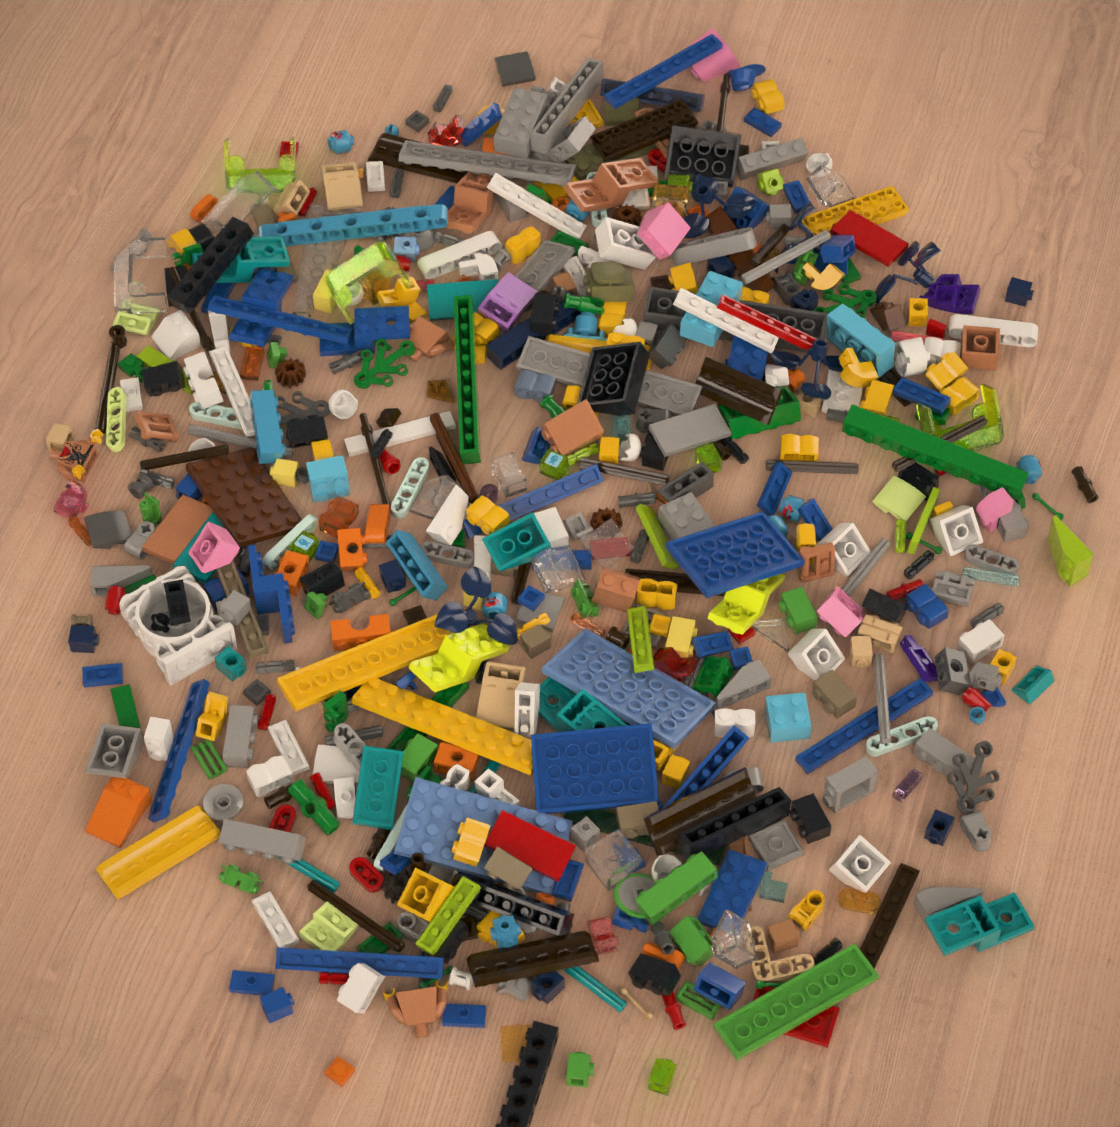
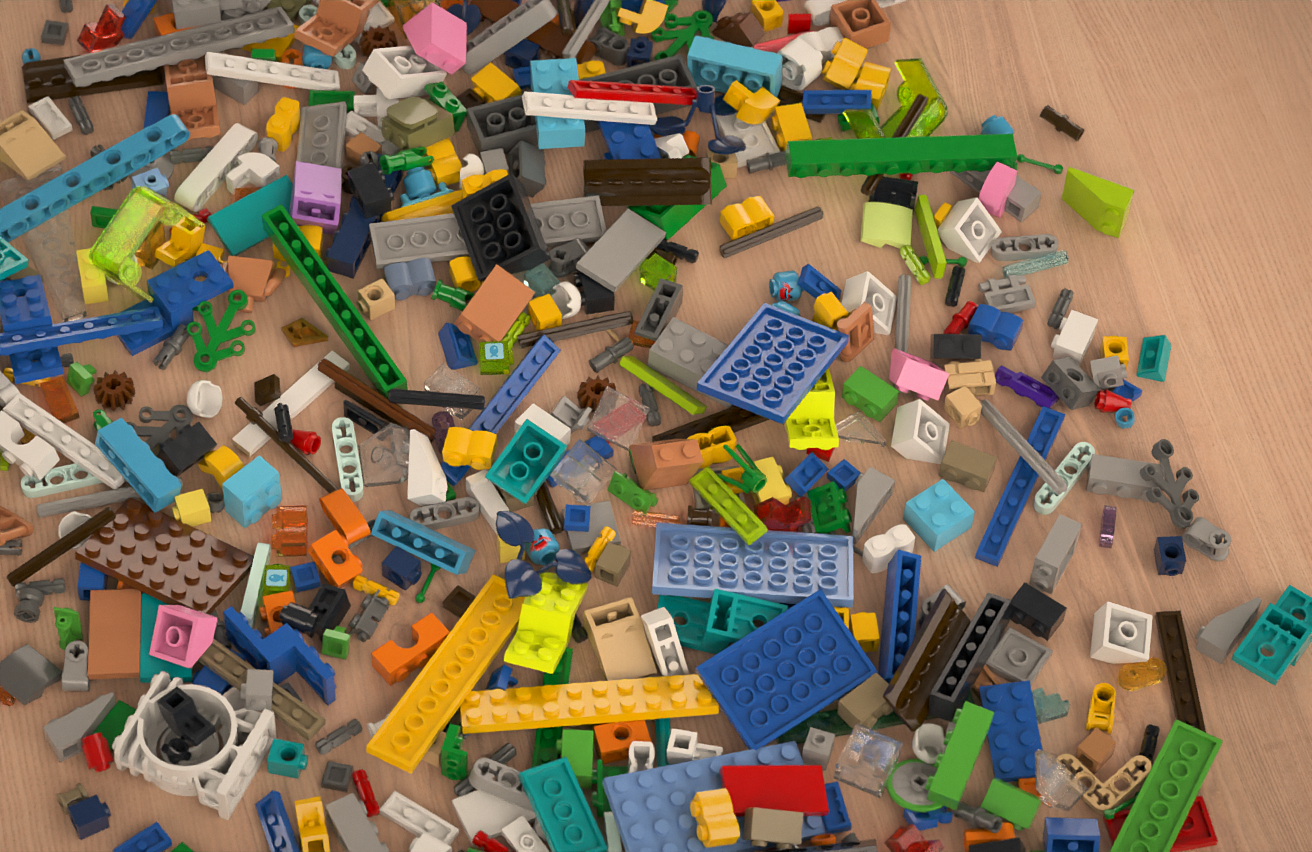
camera: 35 degrees left, 0 degrees up
blue plate [757,461,792,516] -> none
none -> black brick [279,602,319,634]
none -> tan brick [357,278,395,320]
none -> black axle [389,389,485,410]
none -> green bracket [424,82,467,132]
none -> green plant [718,444,767,494]

